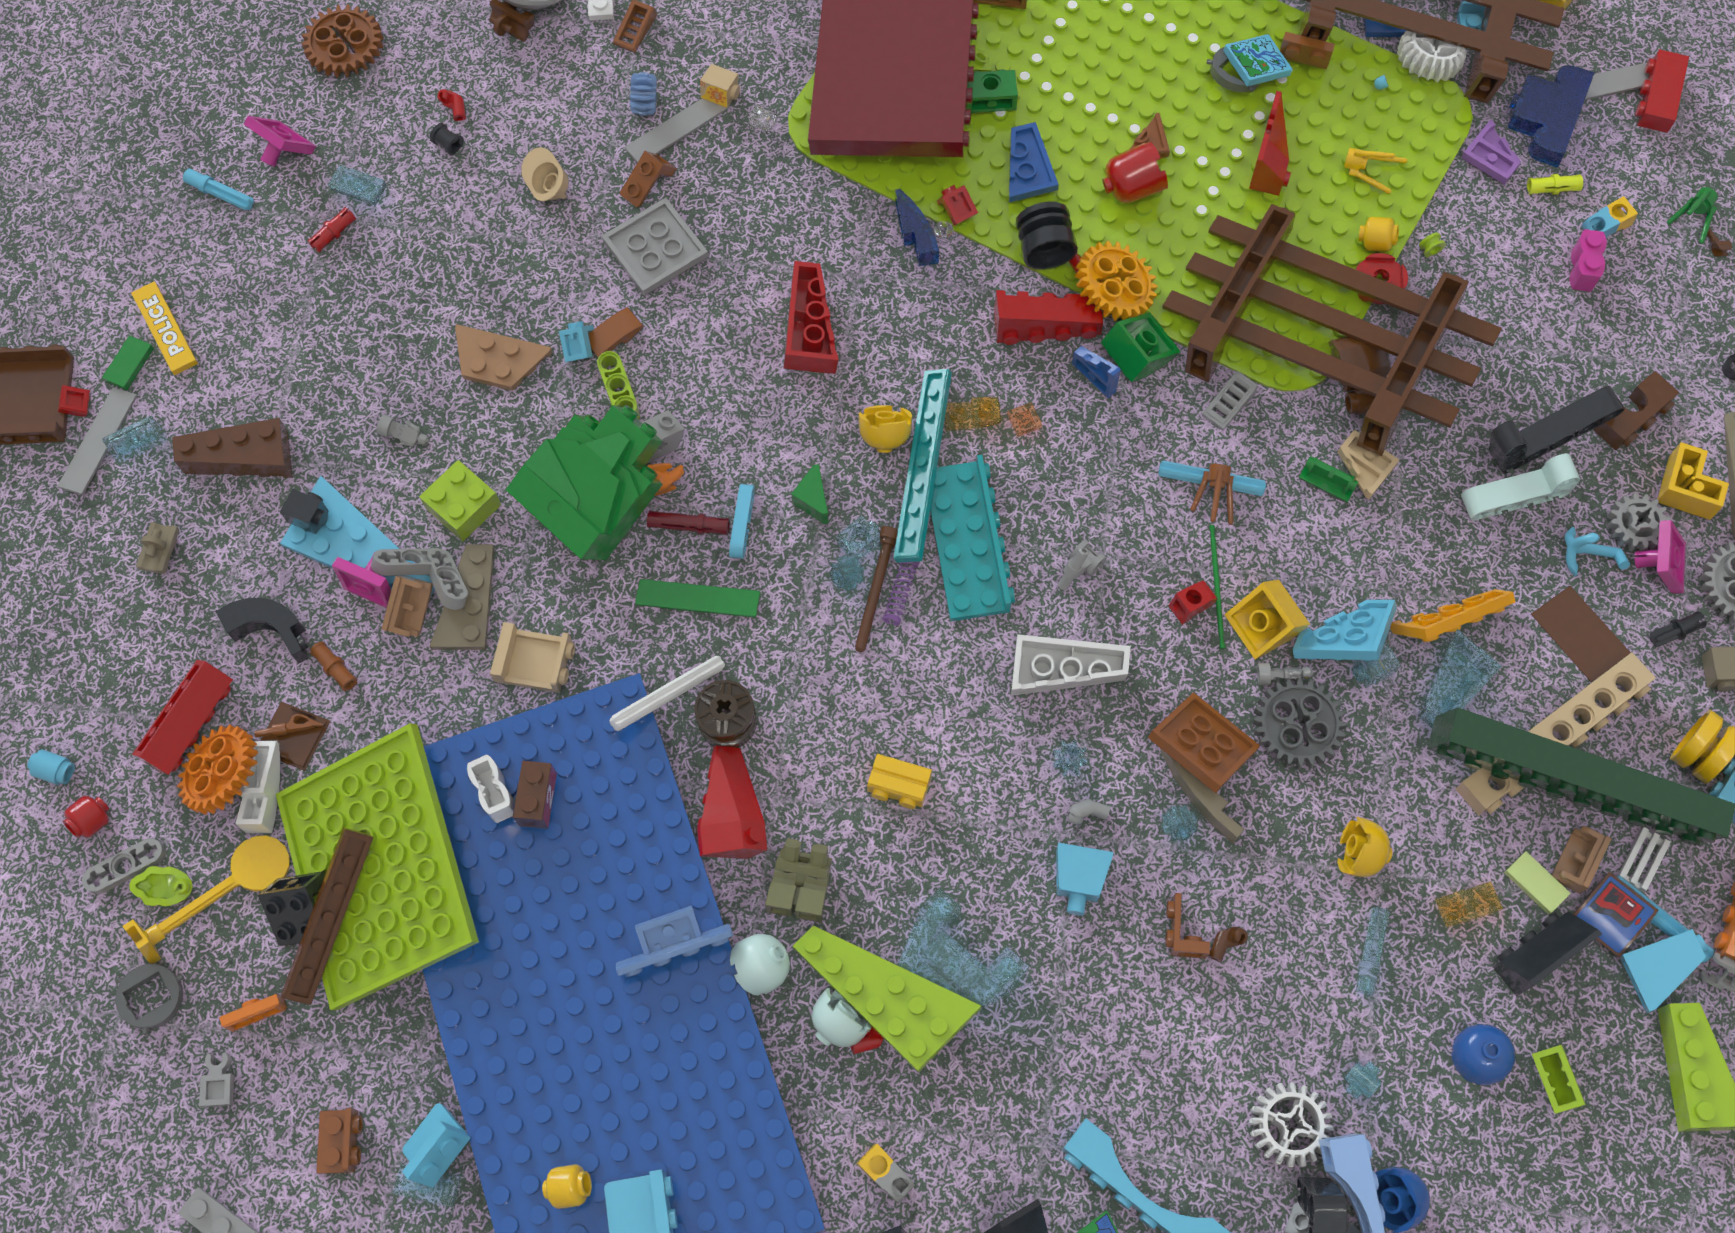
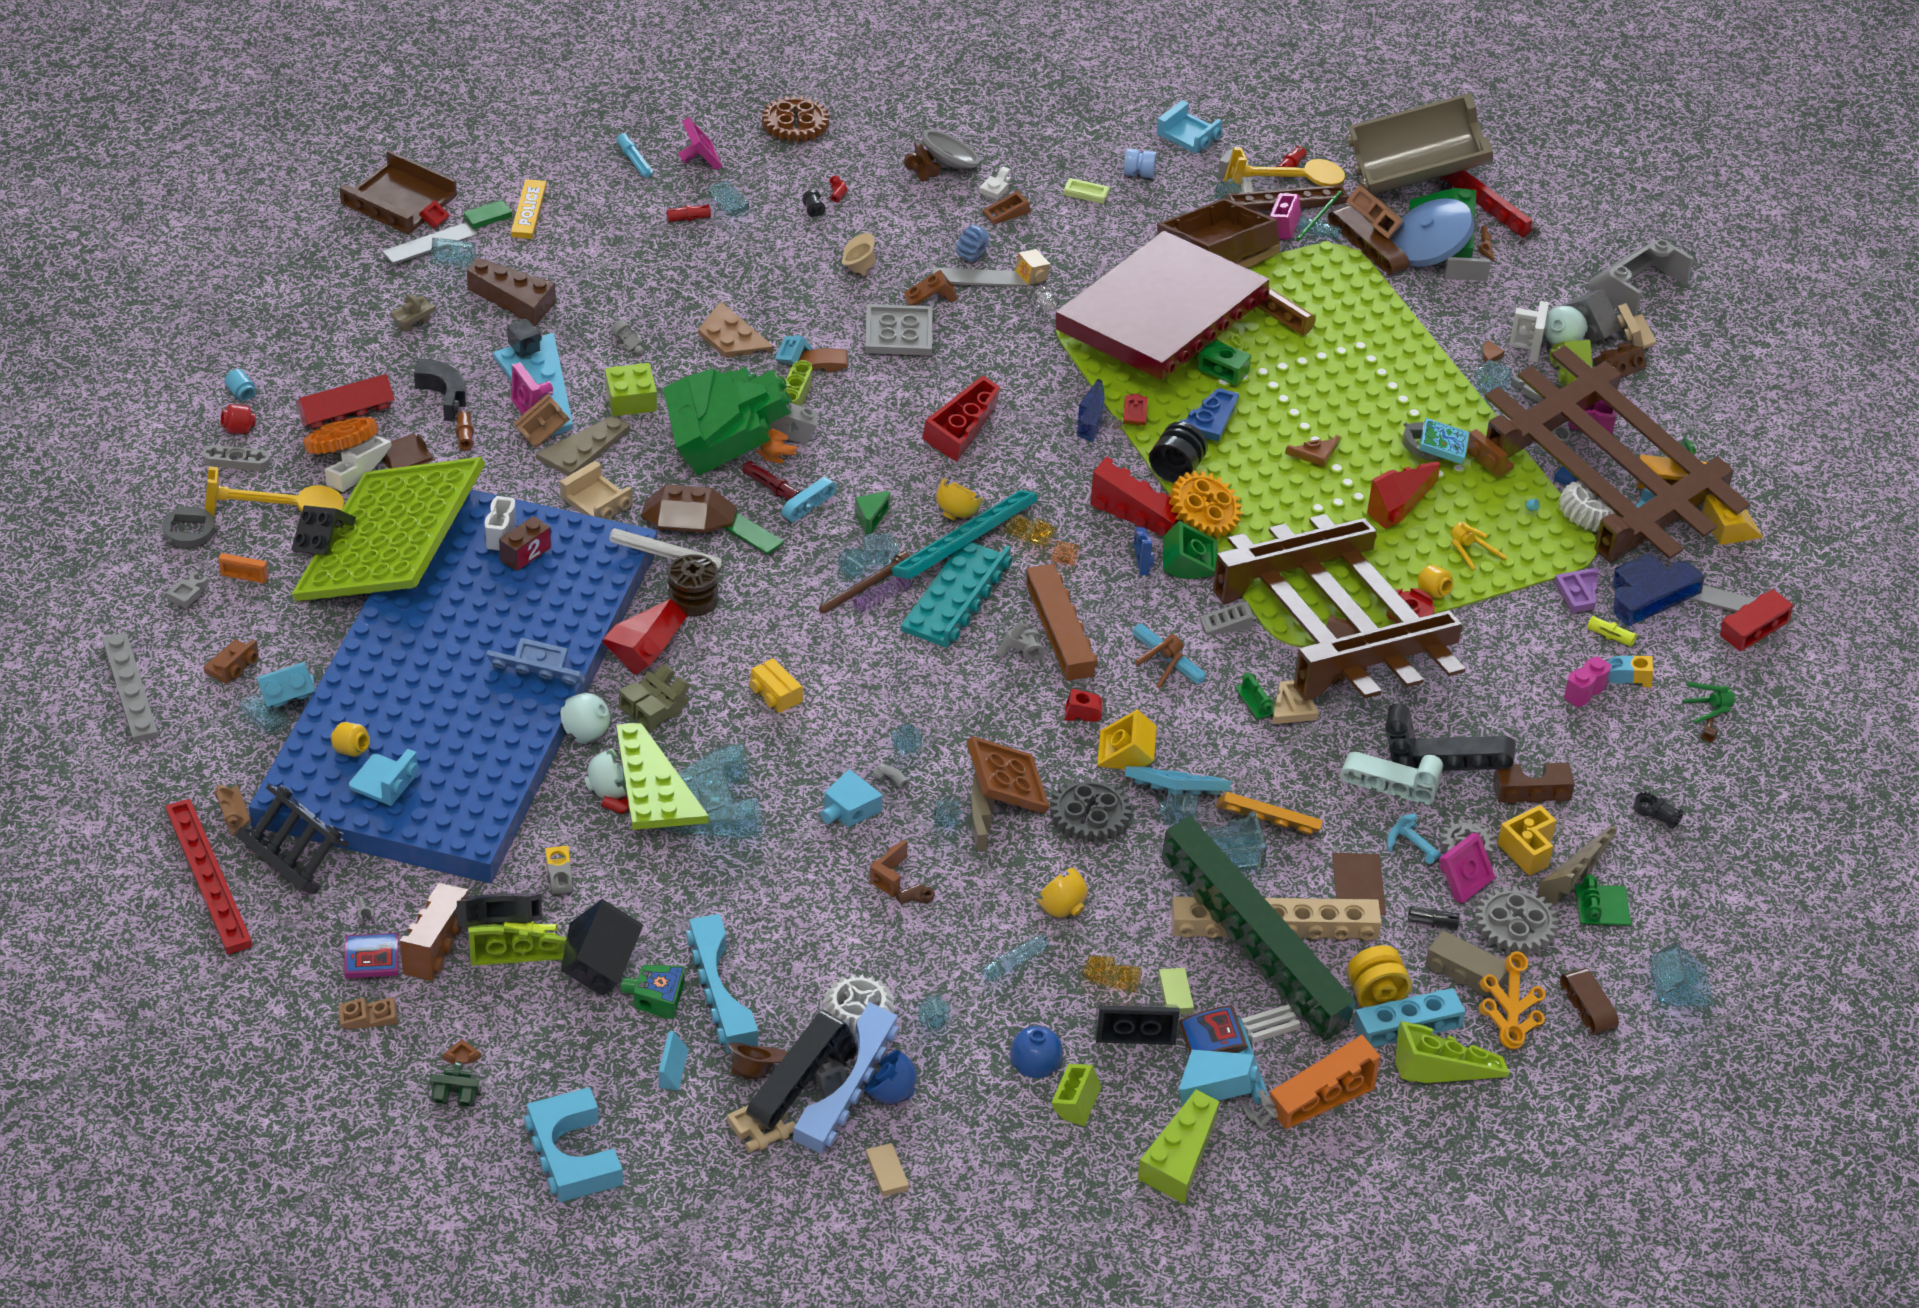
camera: 30 degrees right, 25 degrees down
lime arm [129,866,193,906] -> none
dark orange hand [254,713,324,738] -> none
reddish brown tile [281,827,374,1005] -> none
light grey beam [371,548,468,610] -> none
white wedge [1011,634,1131,696] -> none
red cylinder [1102,142,1168,204] -> none
green piece [1209,525,1225,649] -> none
light grey piece [1257,663,1313,686] -> none
lime bush [1419,232,1446,257] -> none
medium nougat hinge [1552,826,1612,894] -> none
none -> reddish brown wedge [641,484,737,533]
none -> dark orange brick [1025,563,1098,681]

